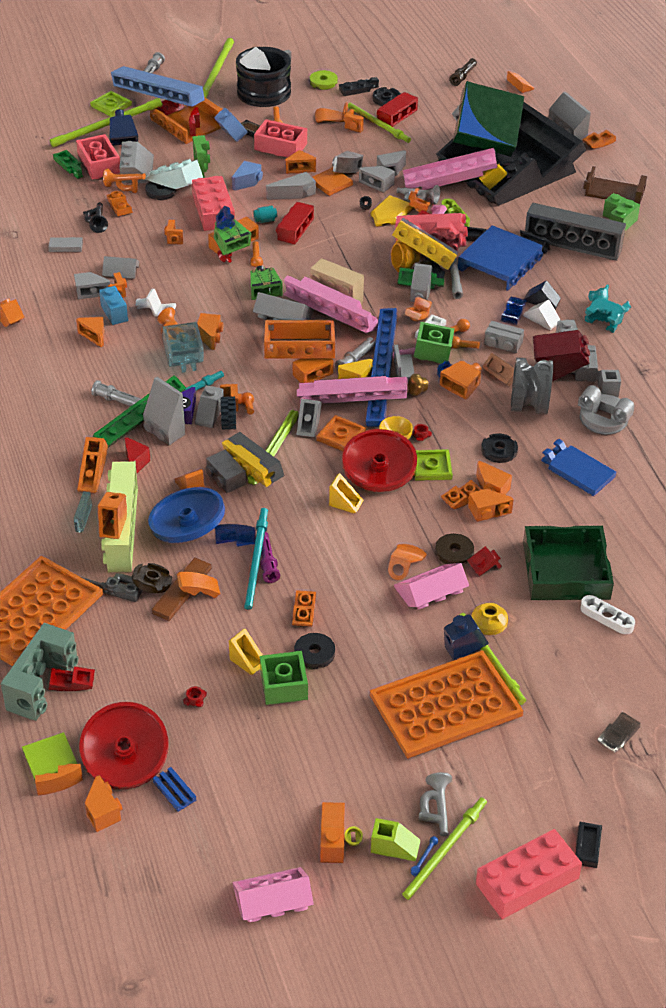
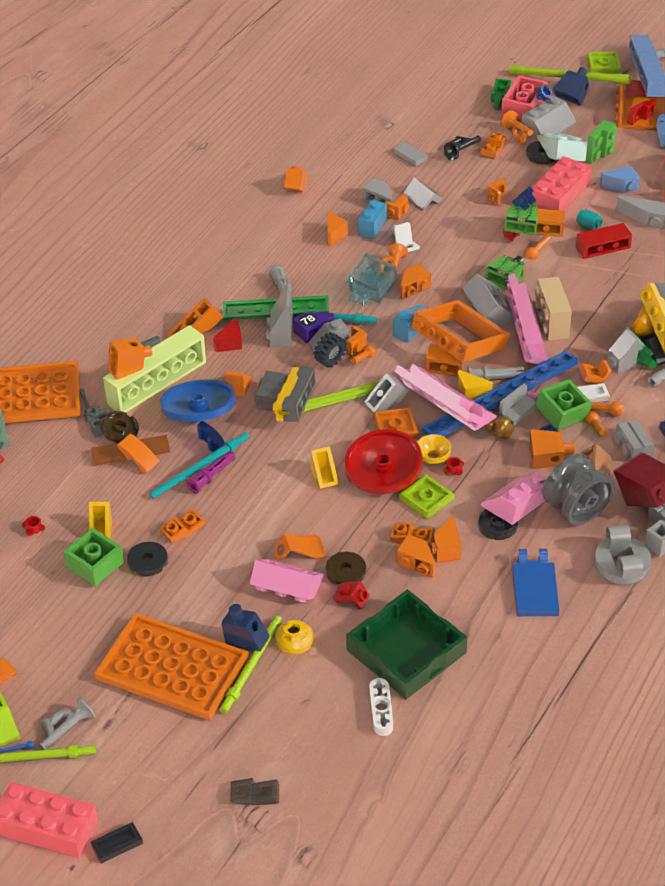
camera: 50 degrees right, 0 degrees up
none -> dark azure slope [393,304,429,343]
none -> bright pink slope [481,472,547,525]
none -> clear blue tile [536,84,553,101]

